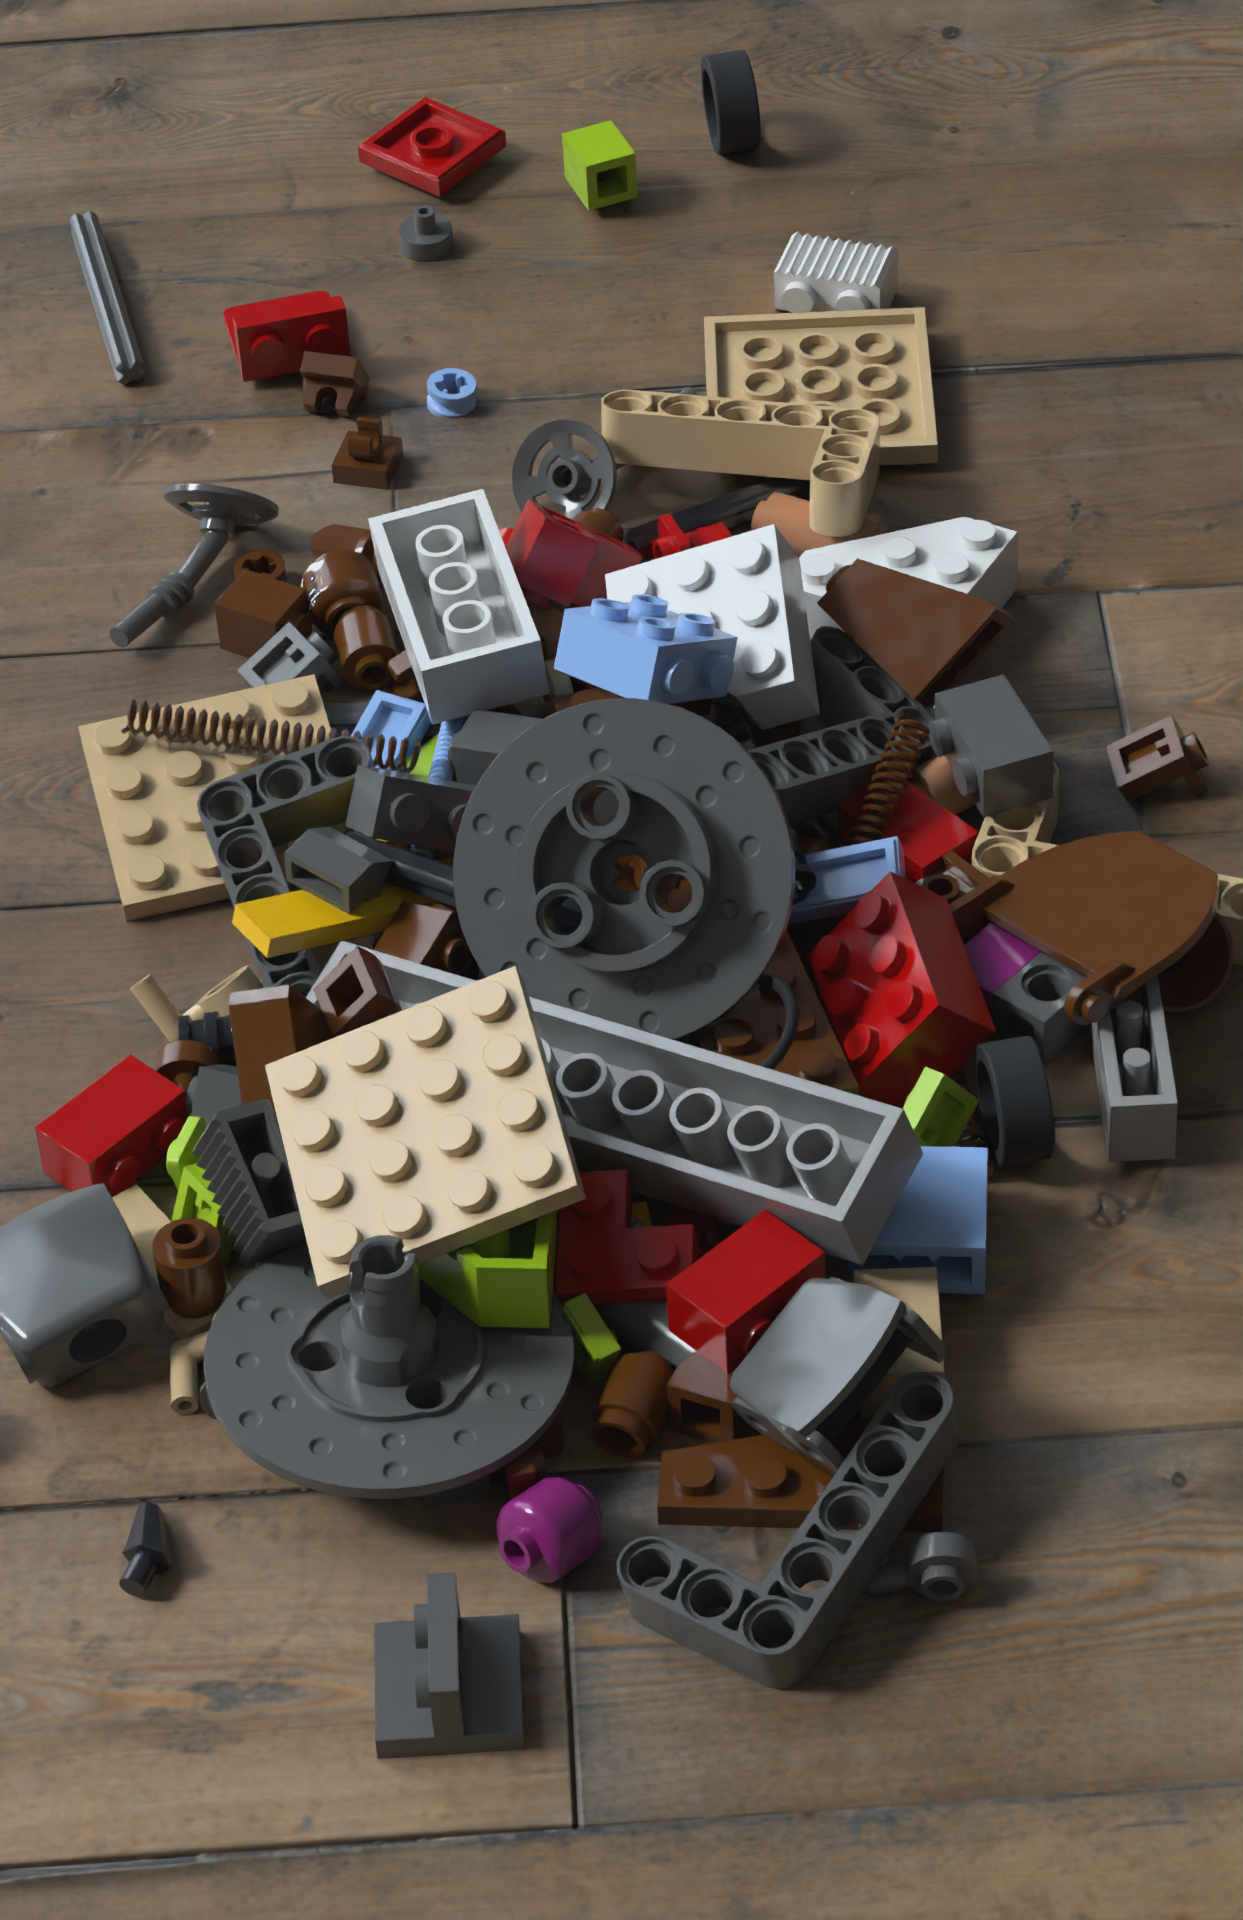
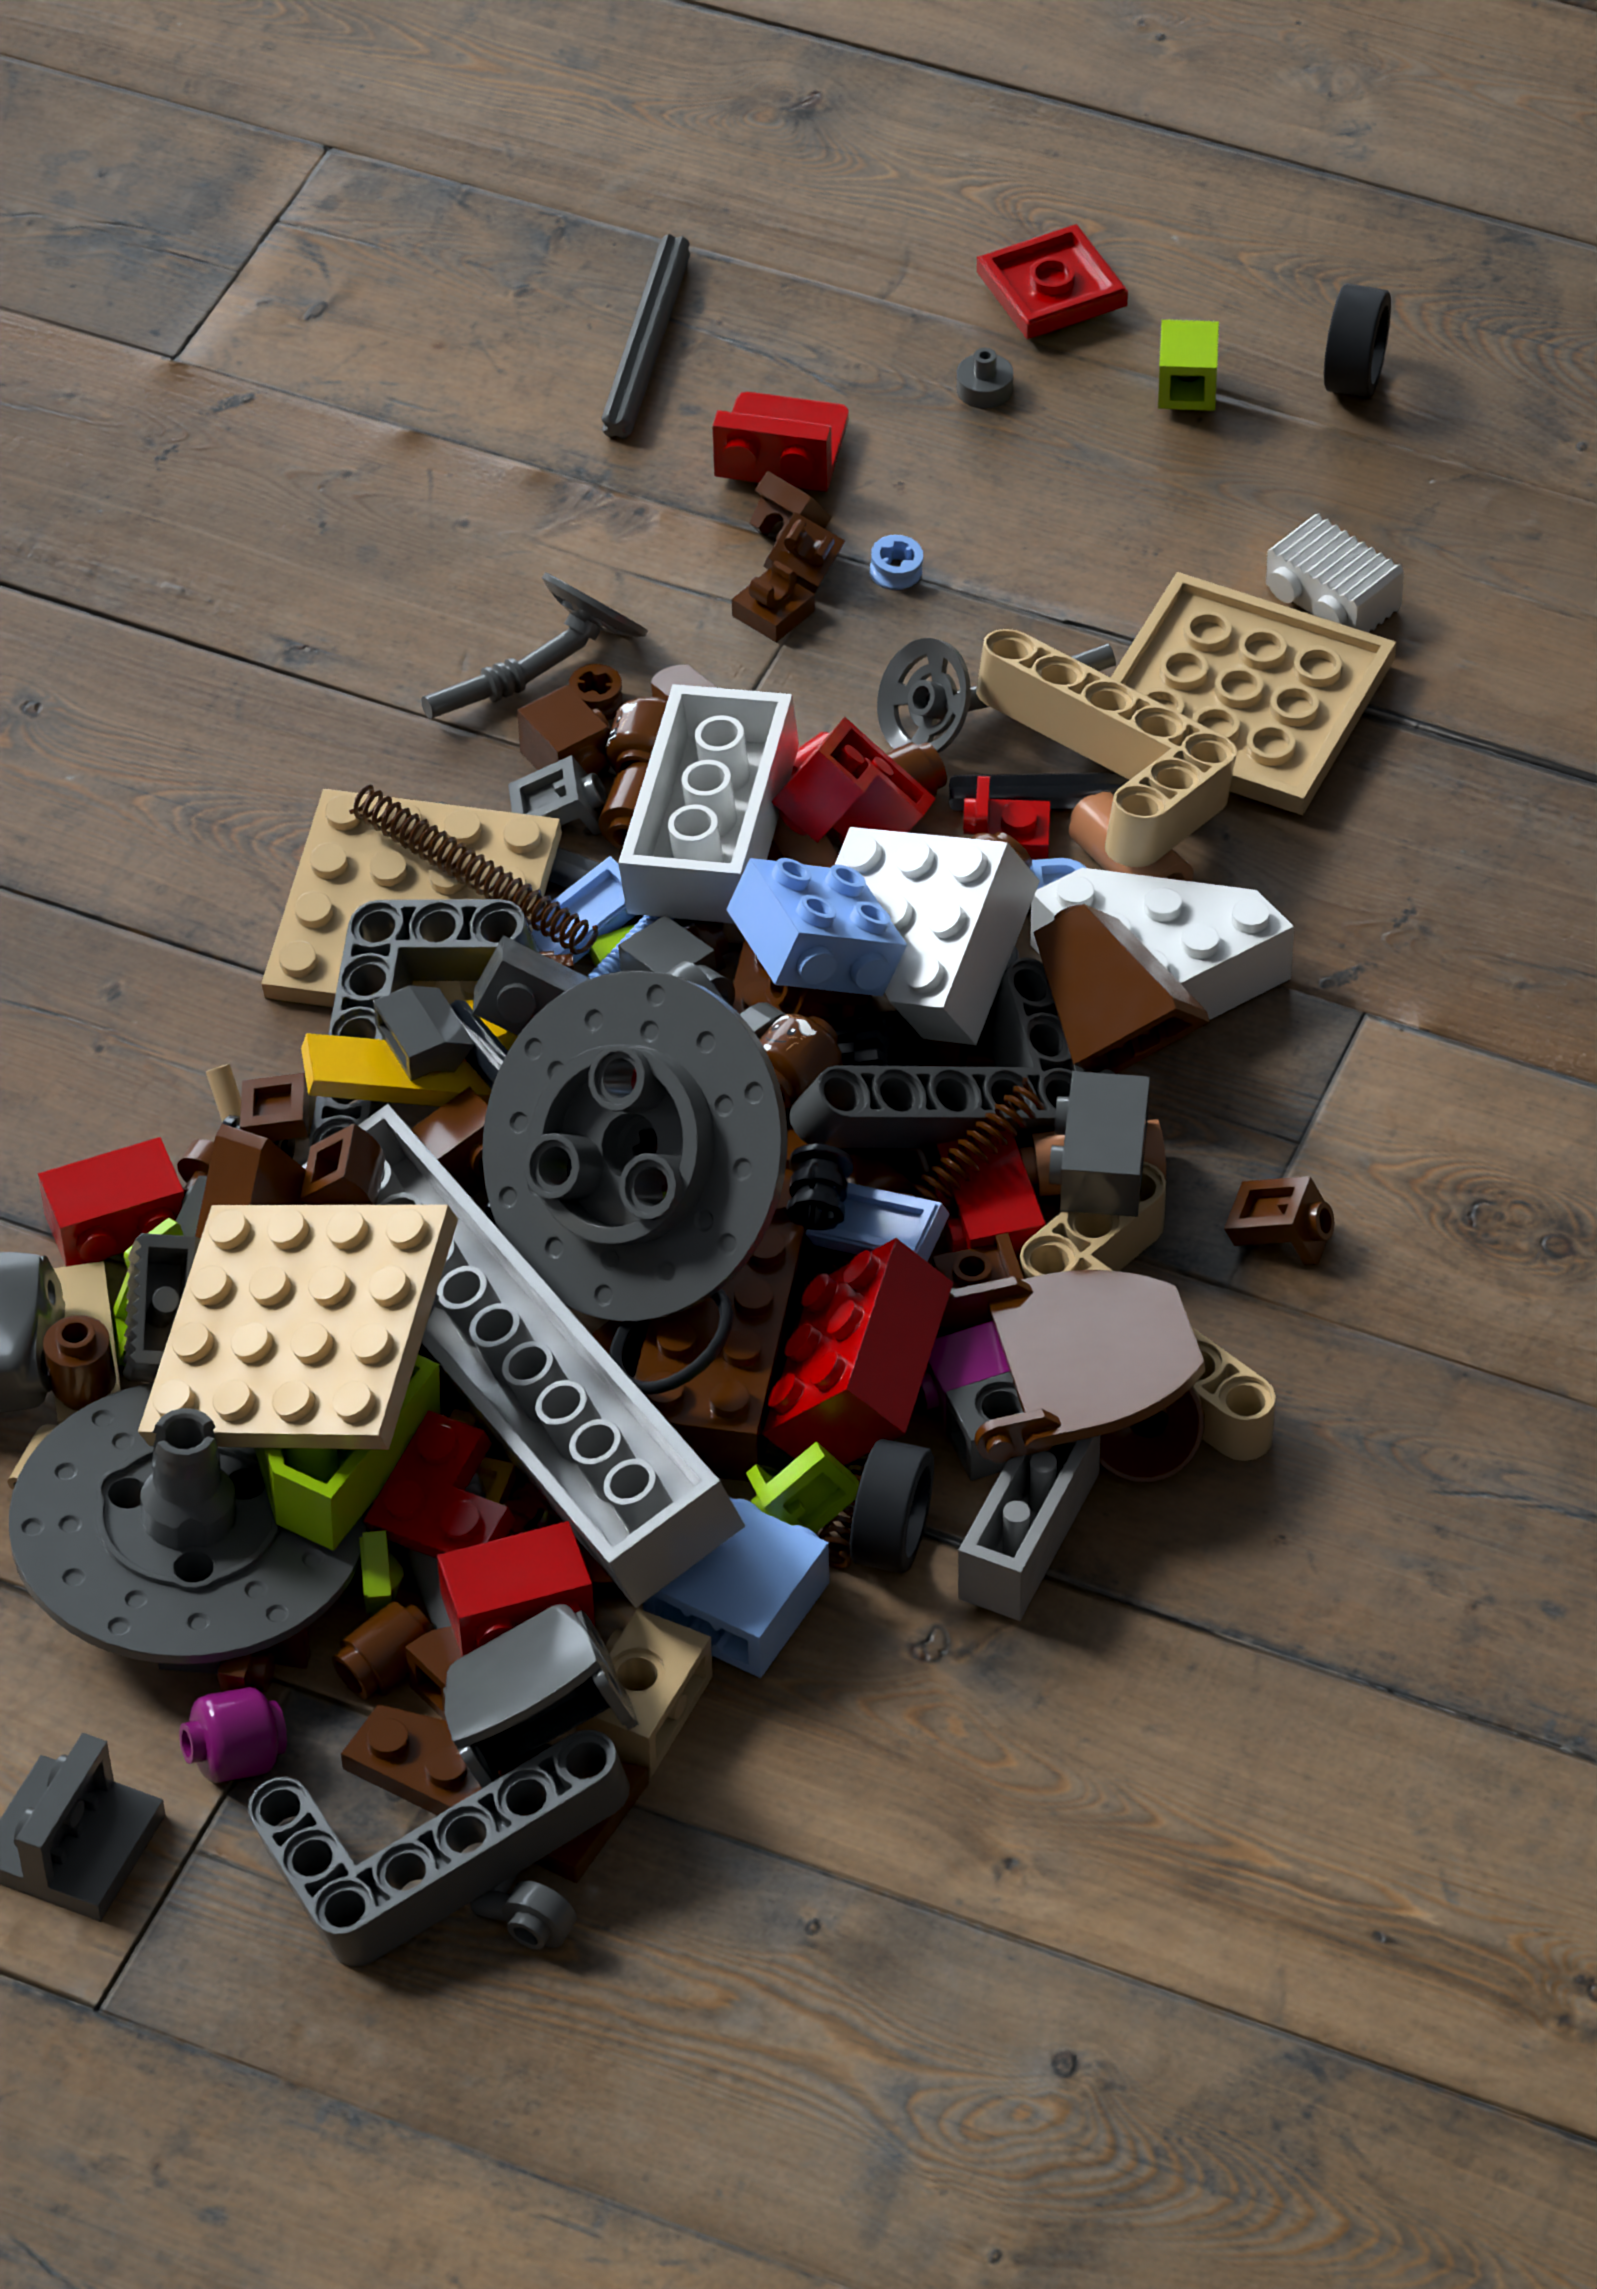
camera: 25 degrees right, 5 degrees up
none -> reddish brown tile [240,1072,310,1141]
none -> reddish brown tile [763,511,845,594]

